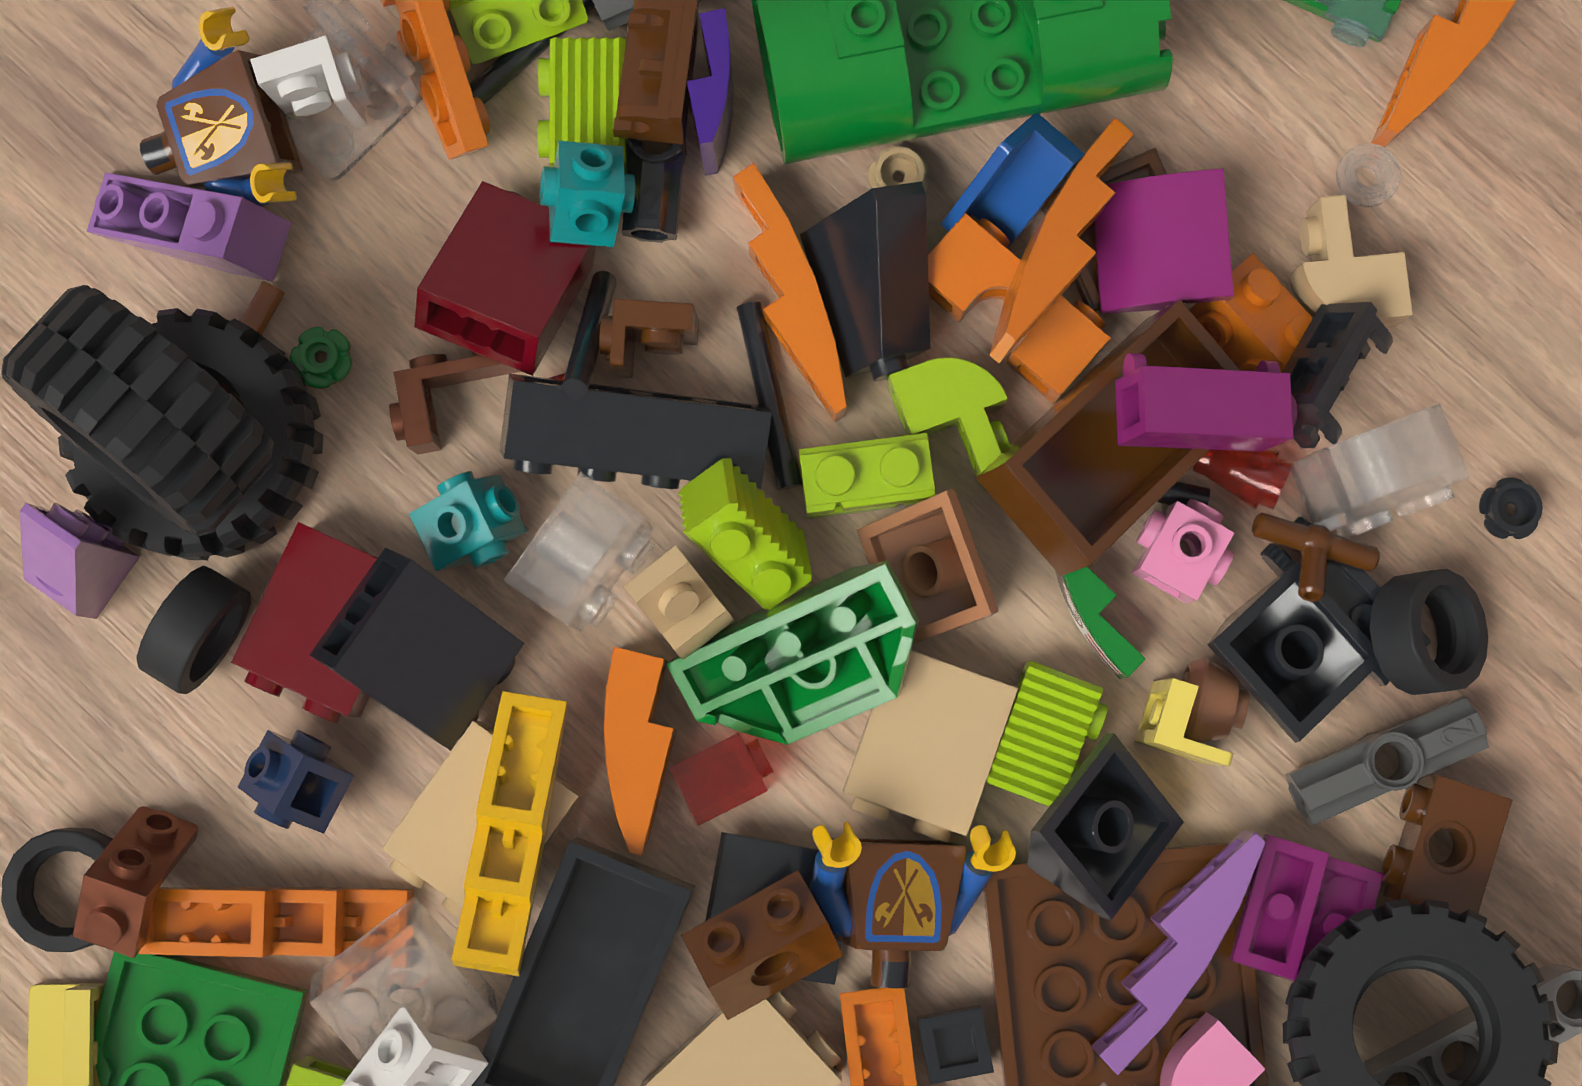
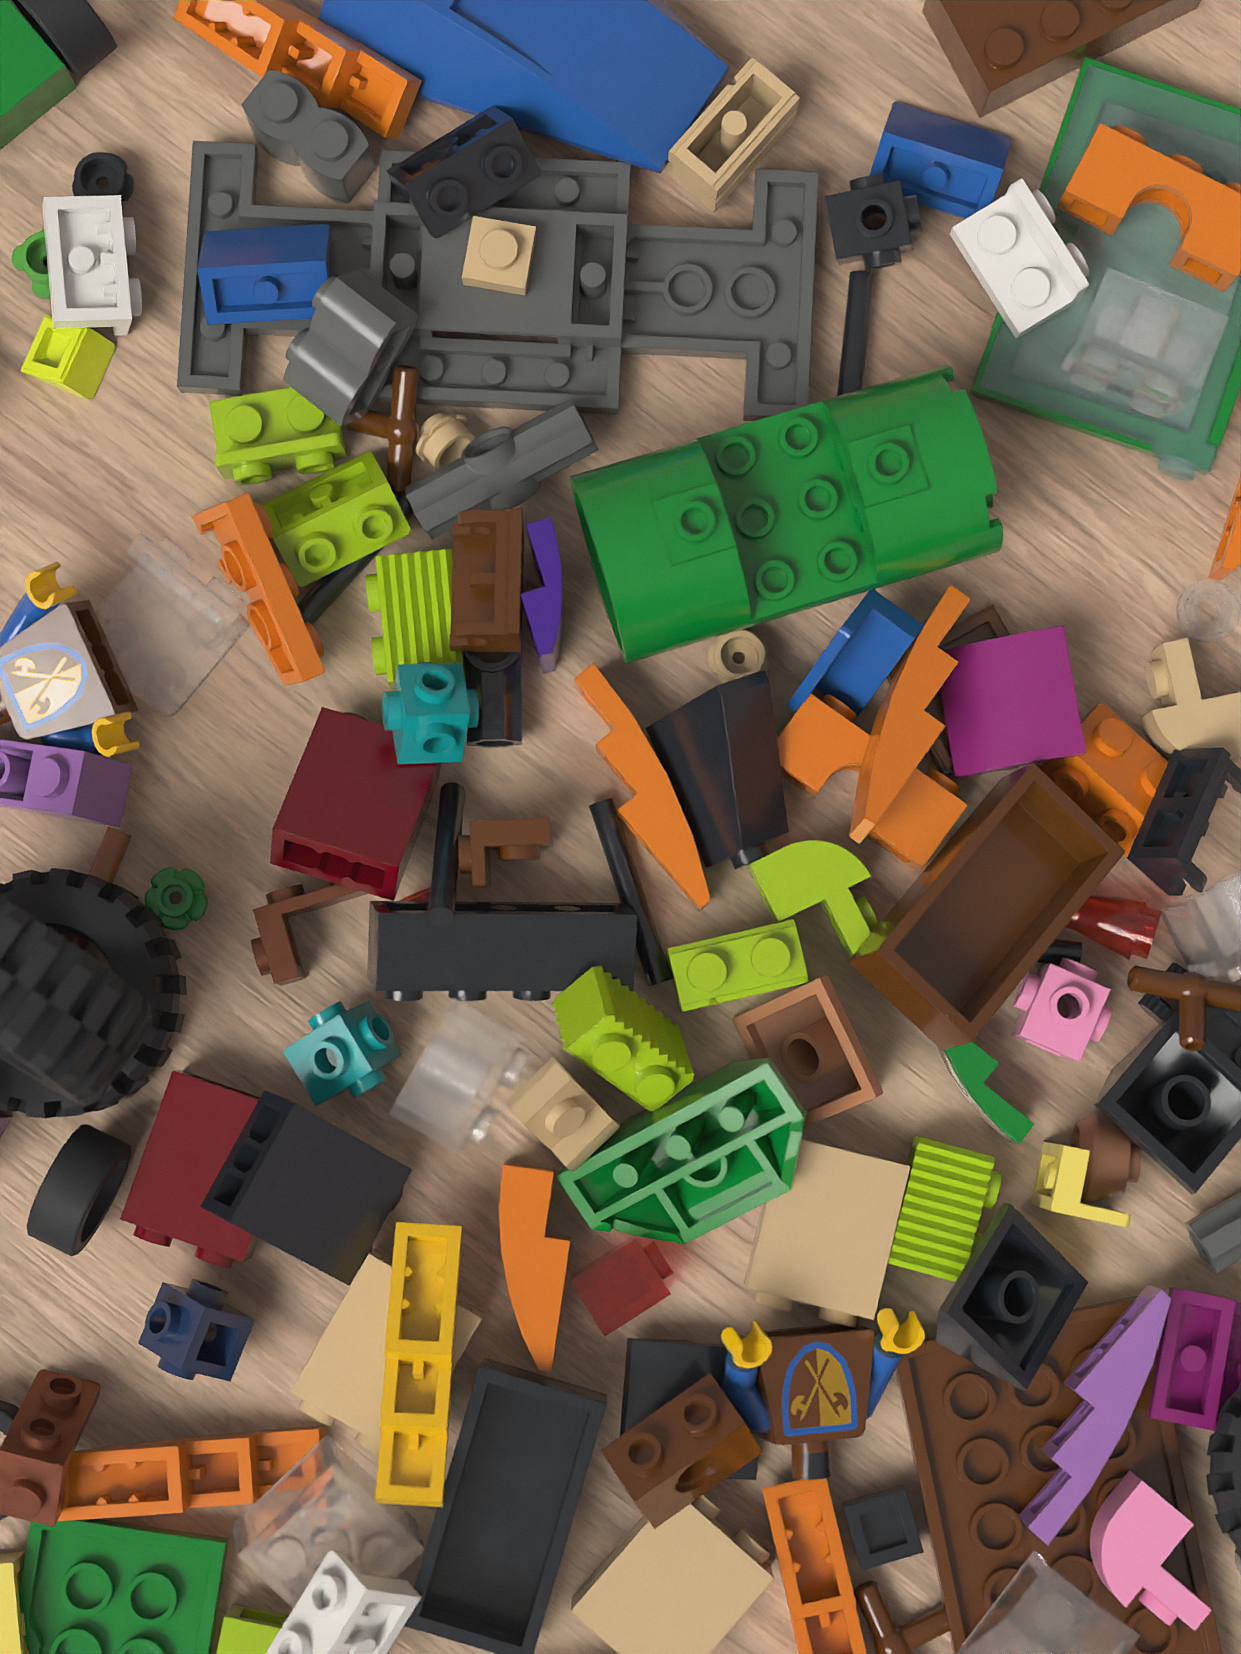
camera: 10 degrees left, 0 degrees up
white bracket [250,35,372,129] -> none
magenta brick [1115,353,1297,452] -> none

